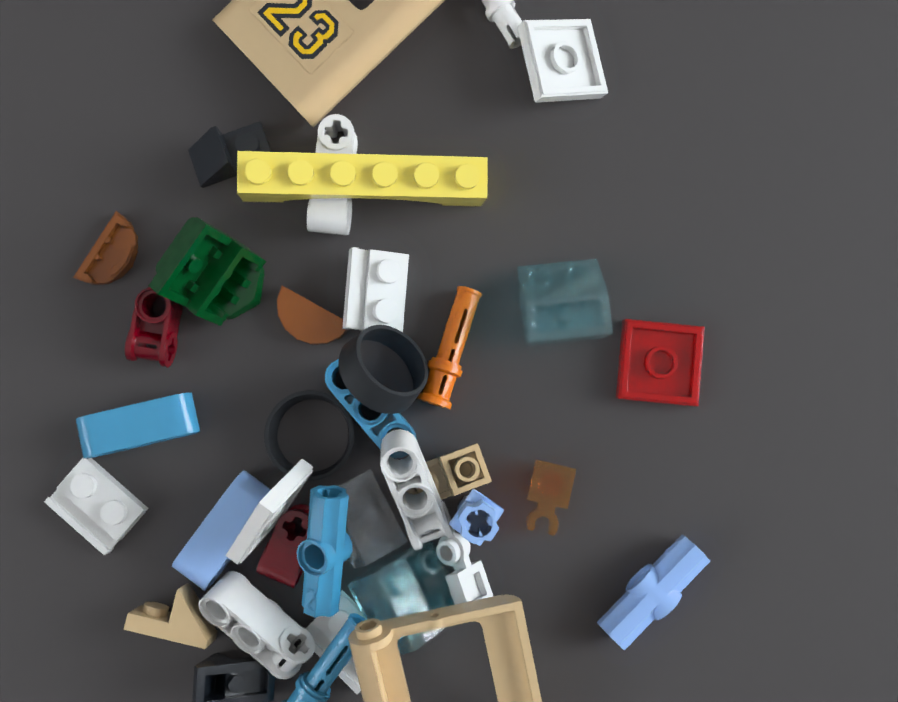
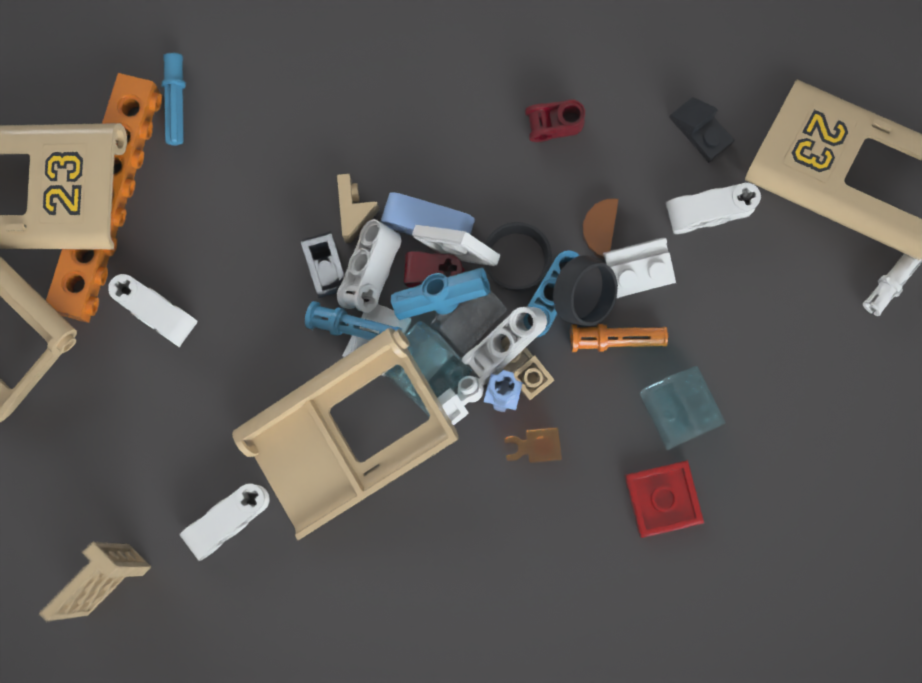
camera: 75 degrees right, 5 degrees down
white plate [44,458,149,555] -> none
dark orange tile [73,211,138,285] -> none
dark azure beam [75,392,200,459] -> none
dark green piece [148,217,266,326] -> none
light yellow arch [237,151,488,206] -> none
white tile [517,19,608,103] -> none
light blue piece [597,535,710,650] -> none

